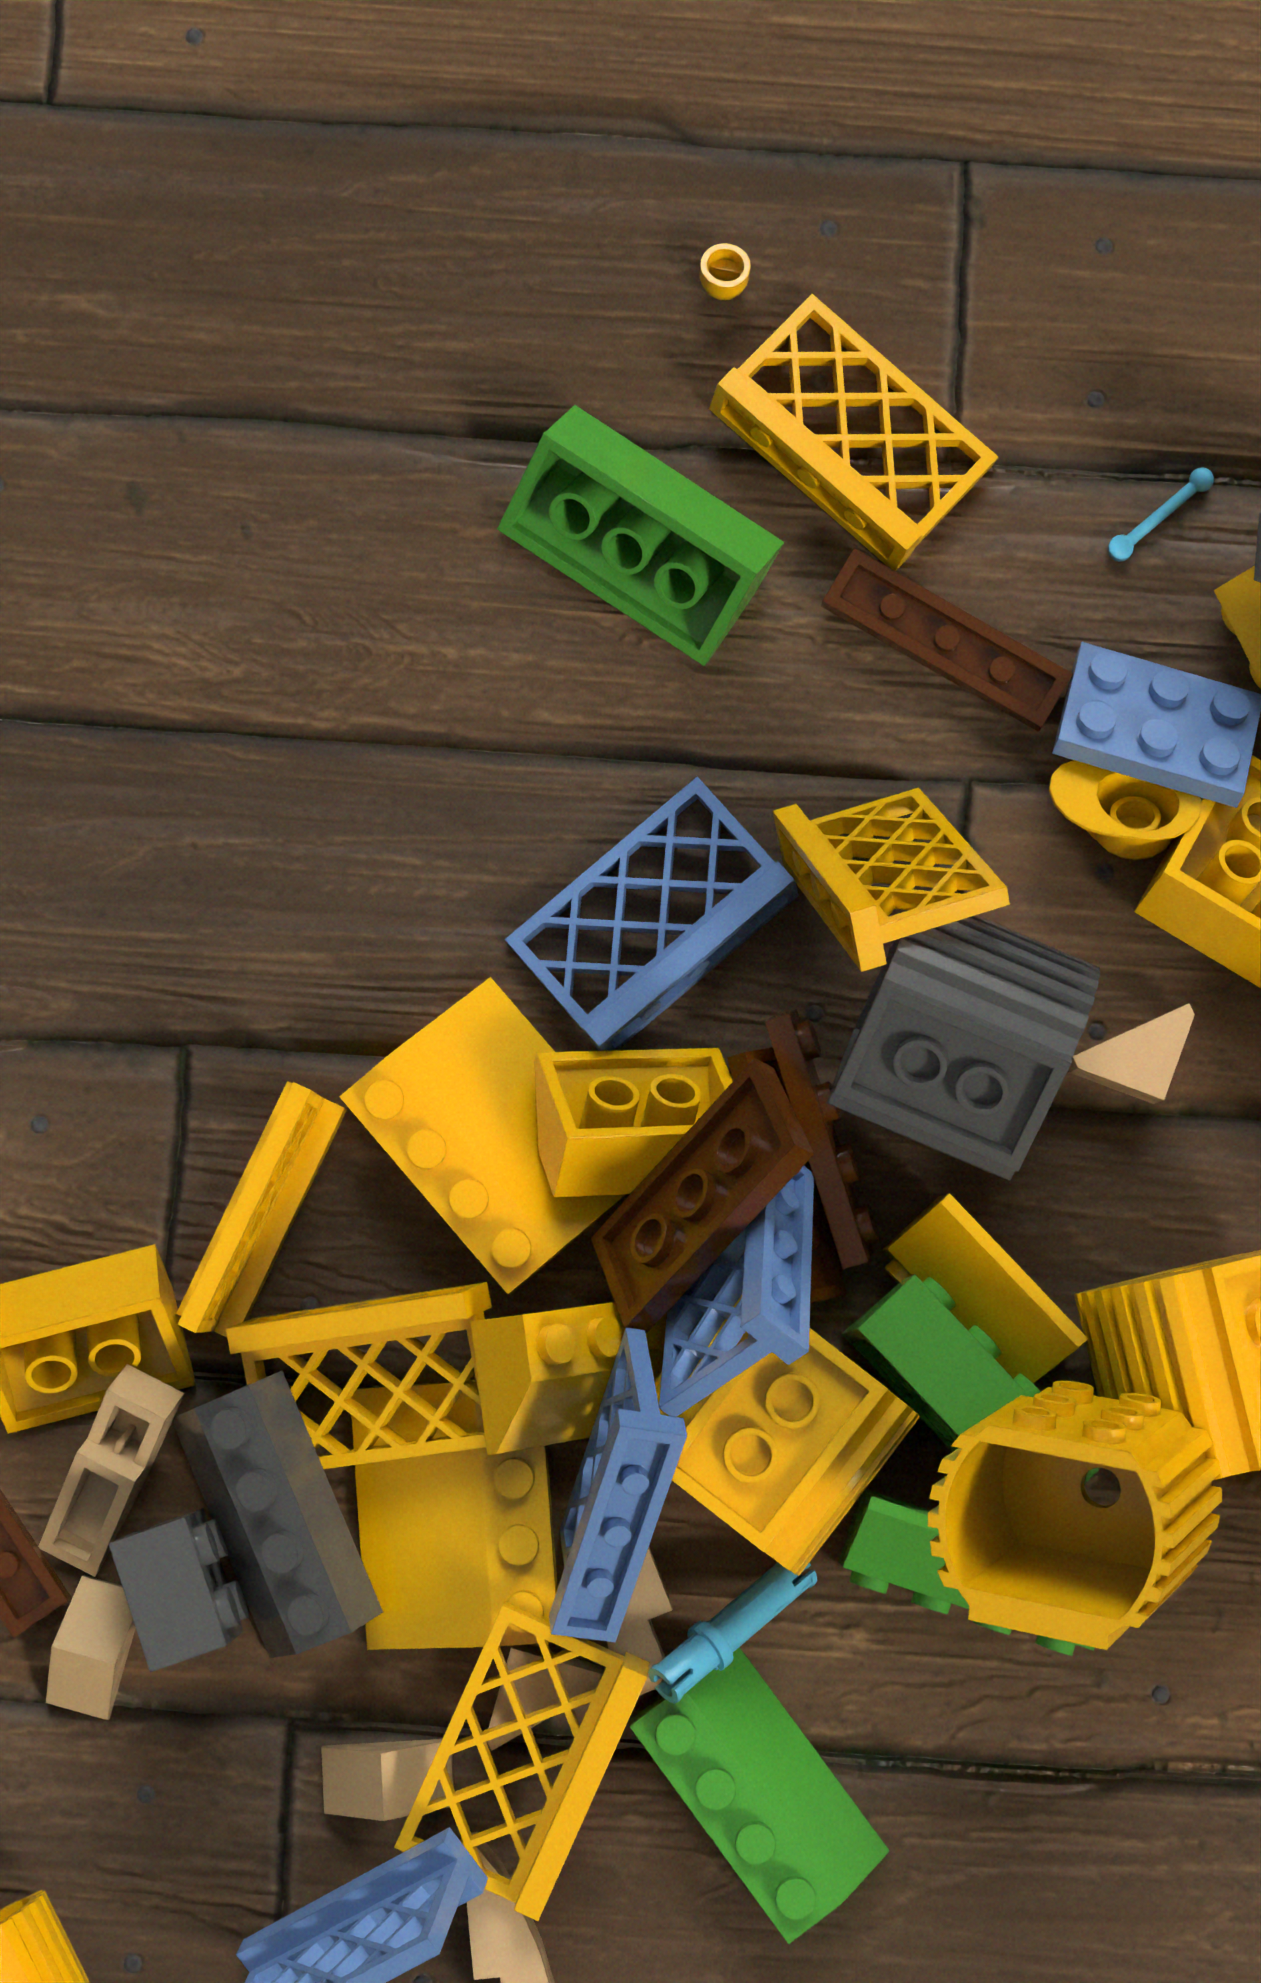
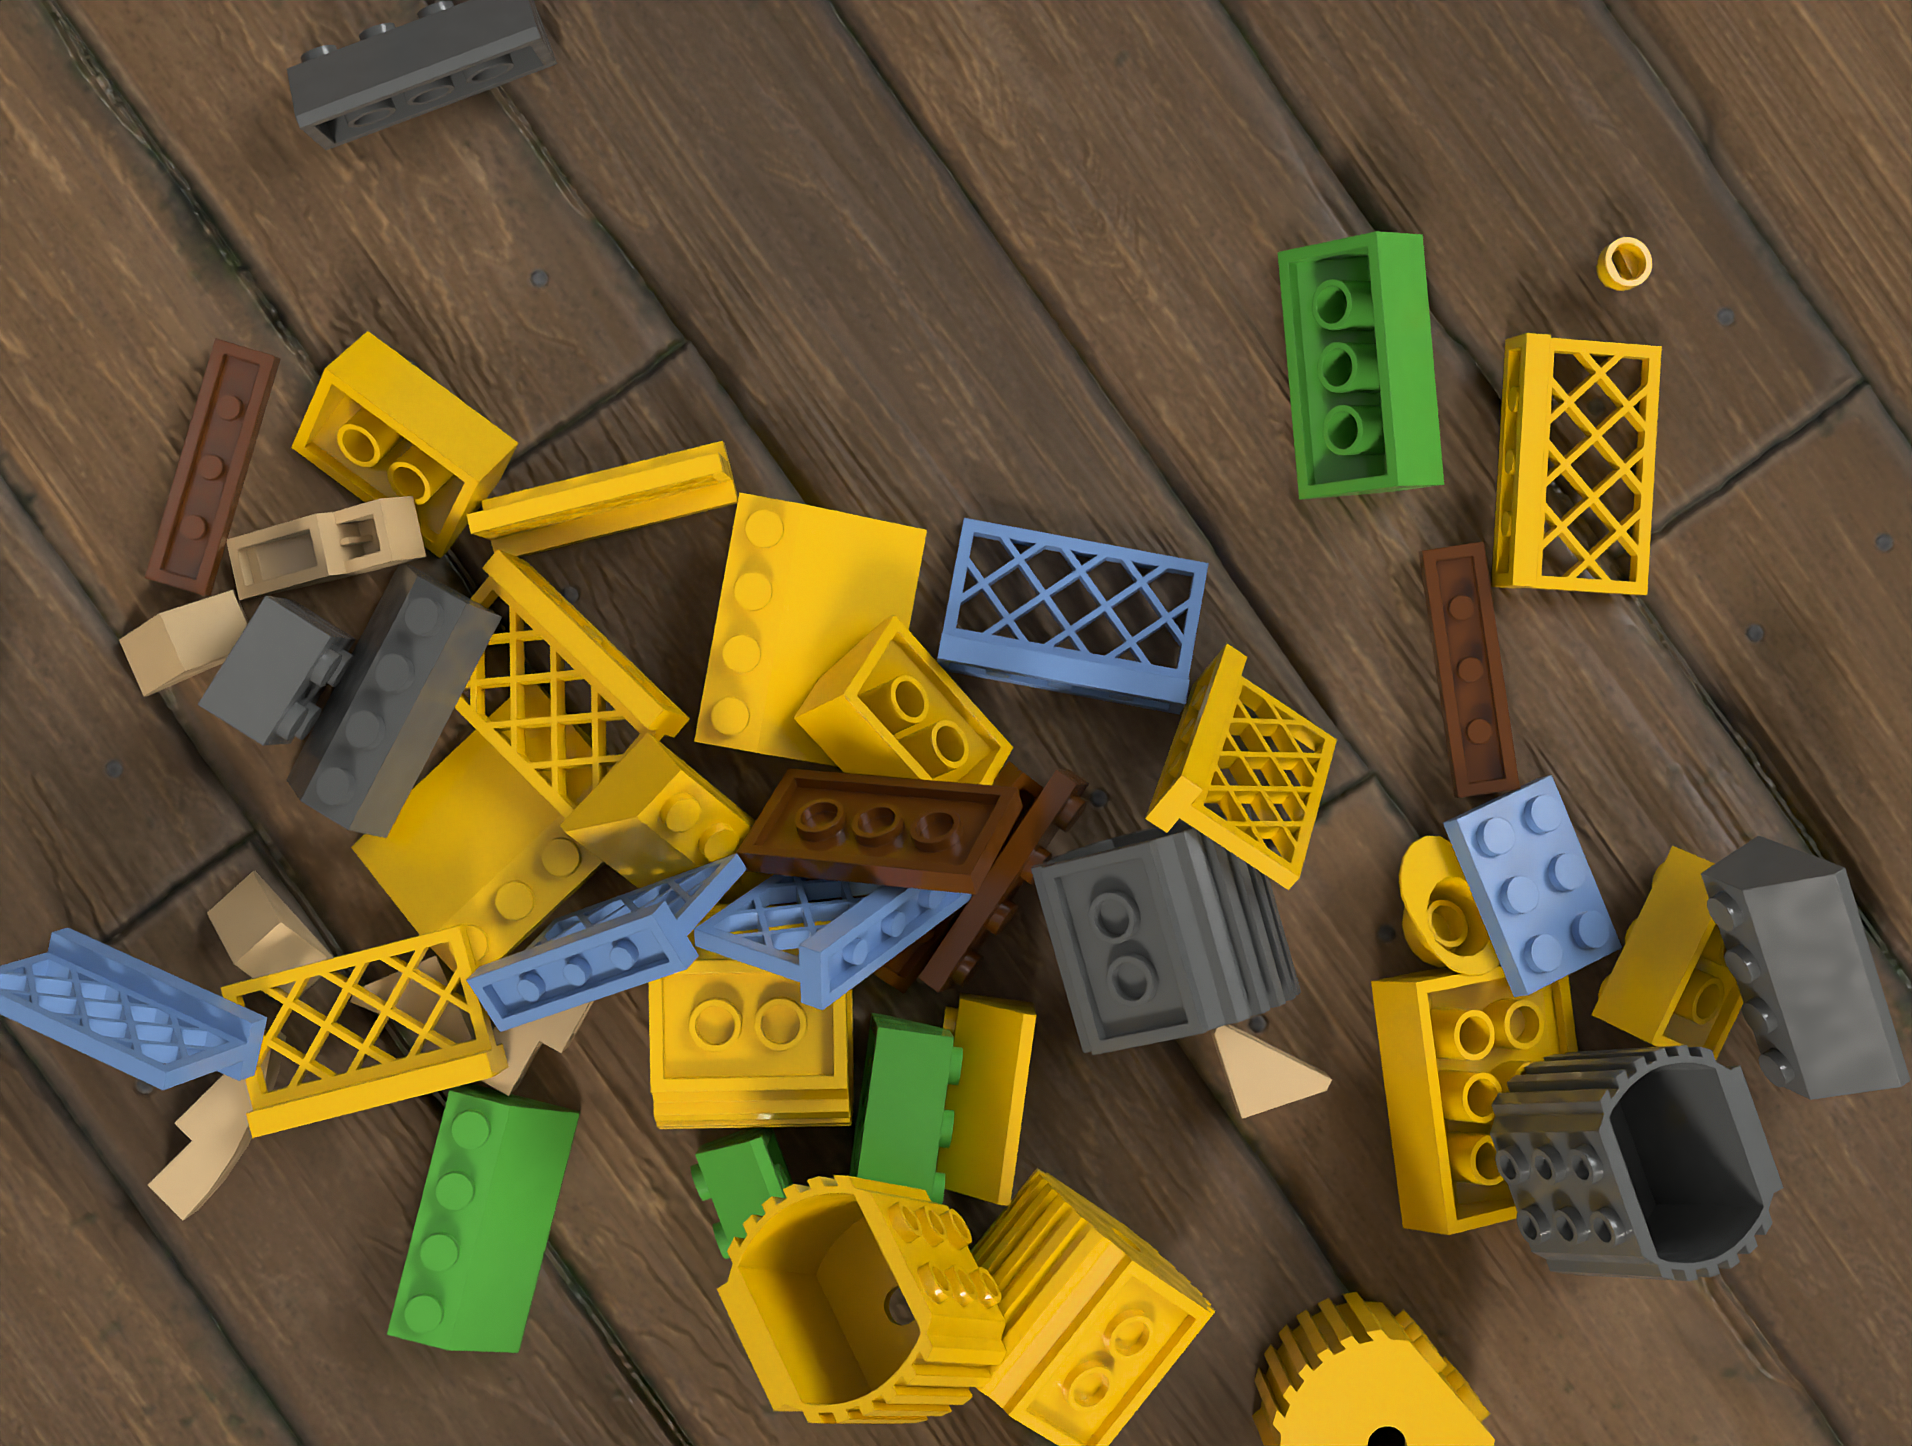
camera: 50 degrees right, 5 degrees up
medium azure pin [648,1562,817,1704] -> none
medium azure hinge [1107,467,1214,562] -> none

